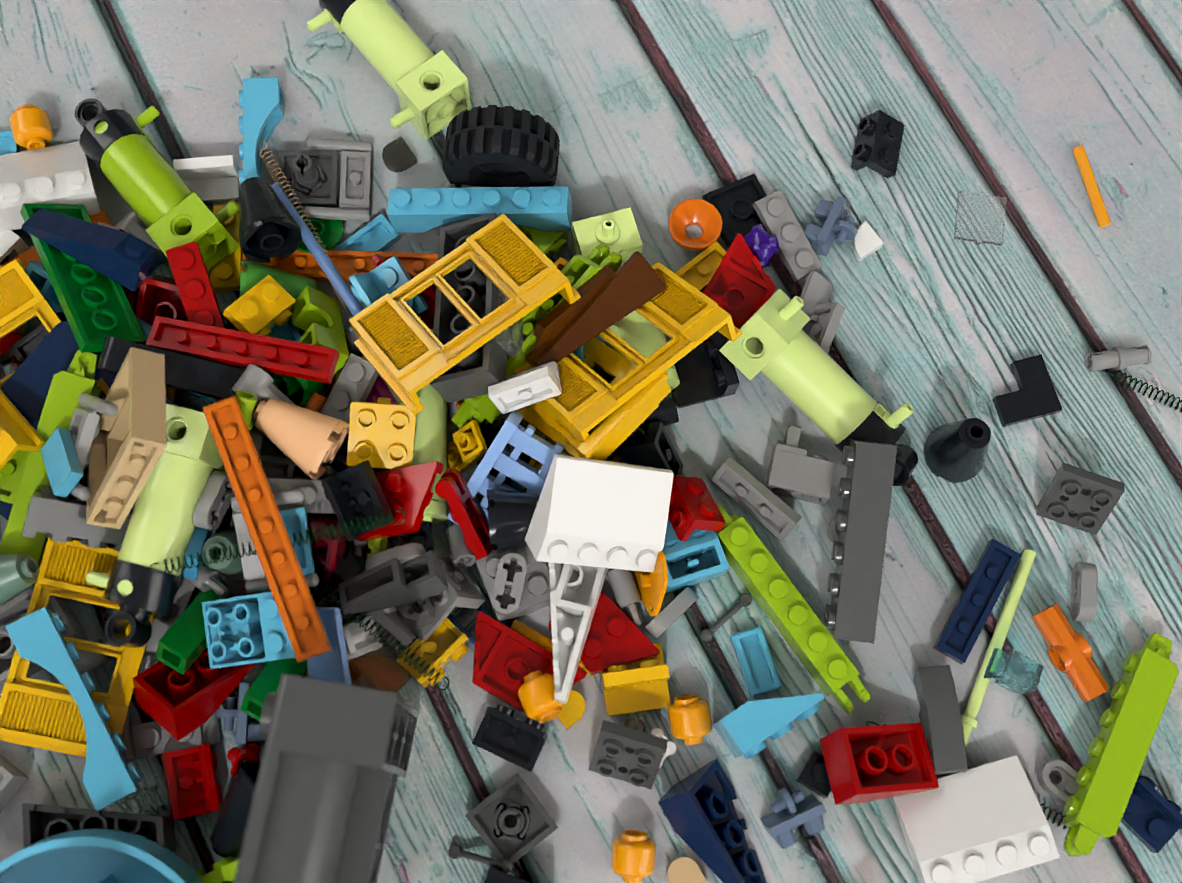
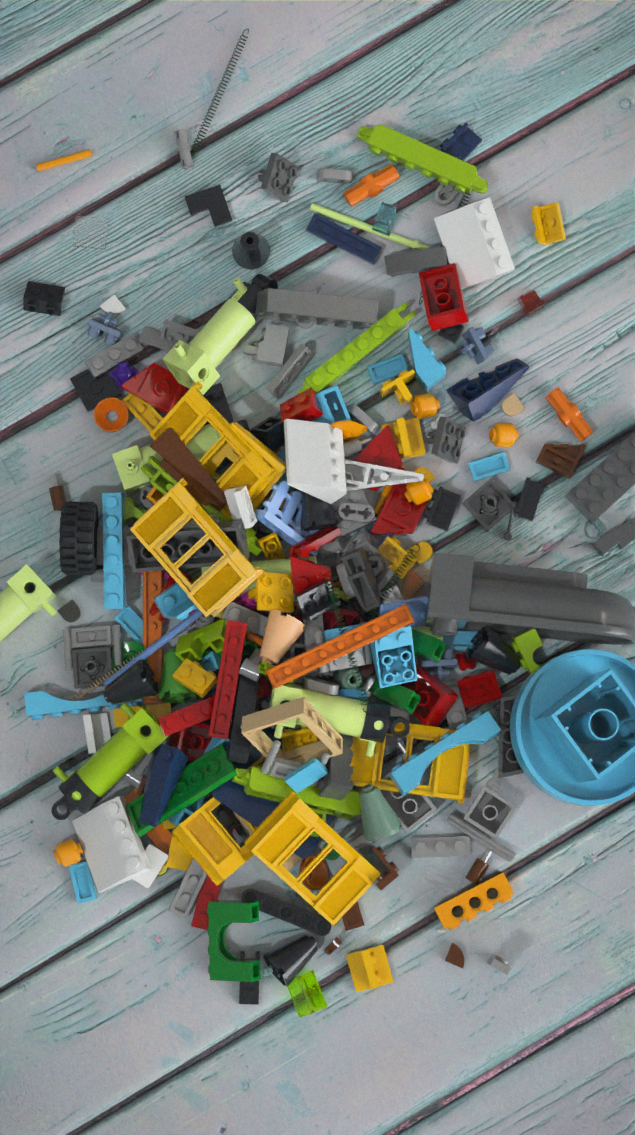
camera: 85 degrees left, 10 degrees up
dark grey hinge [700,593,752,641] -> none
none -> reddish brown piece [49,474,66,511]
none -> yellow bracket [380,369,415,406]
none -> yellow tile [410,542,433,565]
none -> medium azure tile [468,452,510,482]

